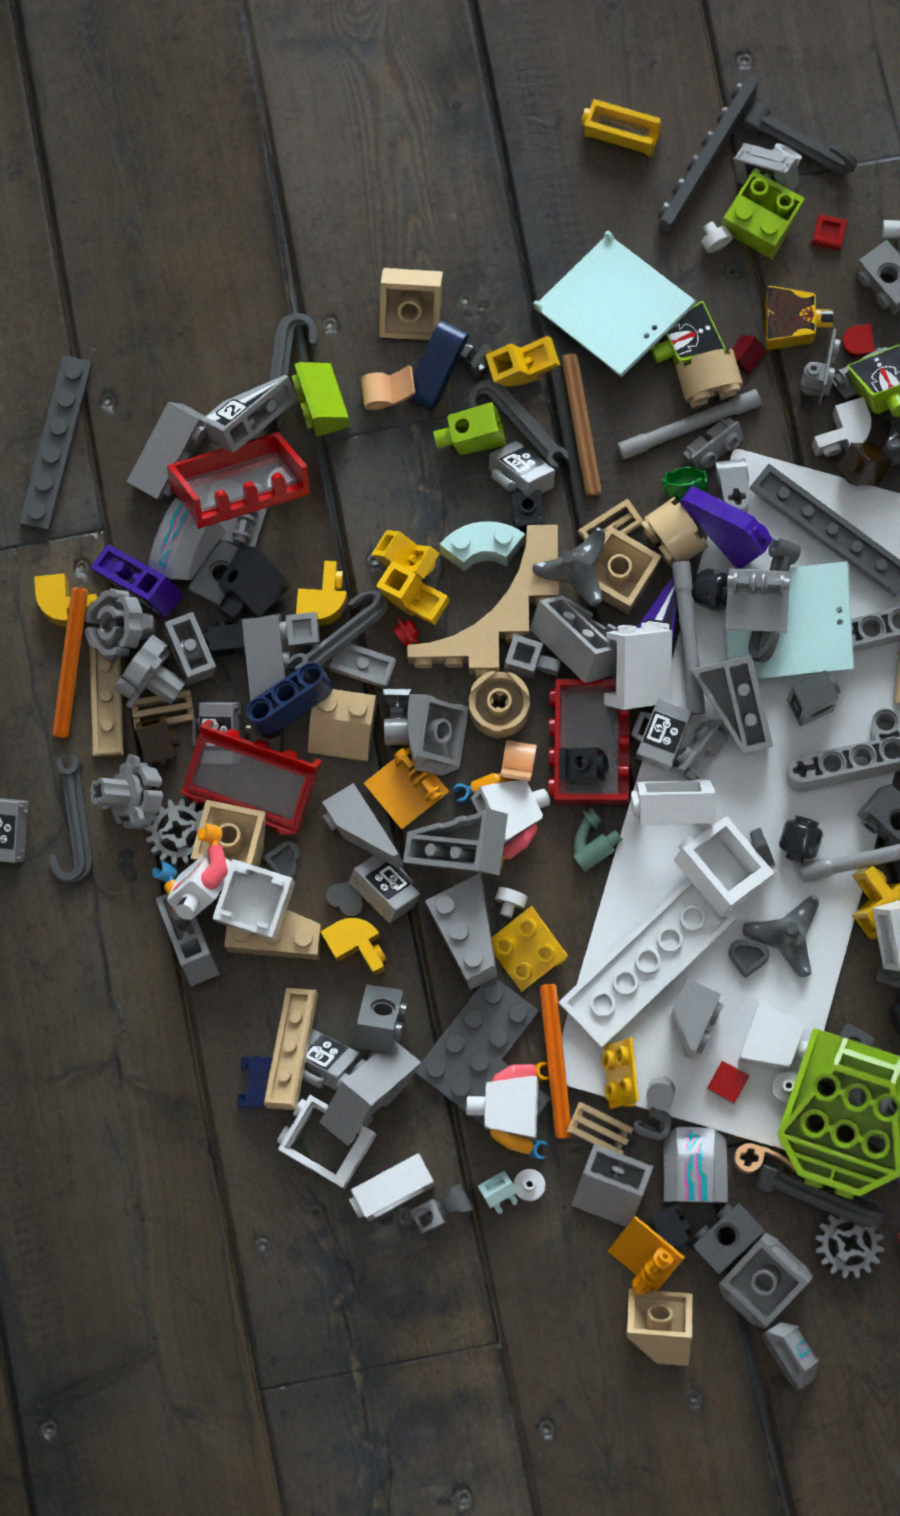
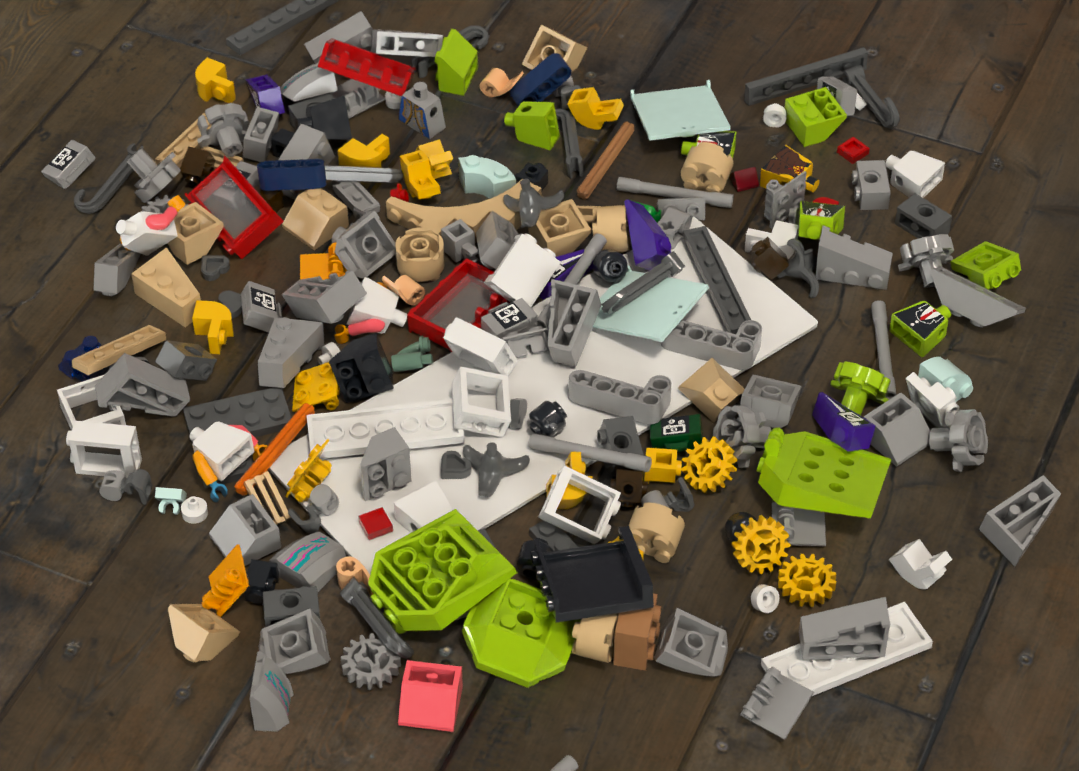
camera: 30 degrees right, 30 degrees down
orange axle [52,587,88,738] -> none
light grey piece [85,589,156,662] -> none
white container [213,859,295,941] -> none
light grey tile [286,612,320,647] -> none
light grey slope [322,783,404,869] -> none
light grey piece [489,441,555,495] -> none
black brick [559,747,609,784] -> none
yellow window [581,99,661,158] -> none
light grey hinge [725,568,791,633] -> none
dark grey brick [787,670,841,727] -> none
none -> black slope [329,333,394,403]
none -> light grey torso [399,82,445,139]

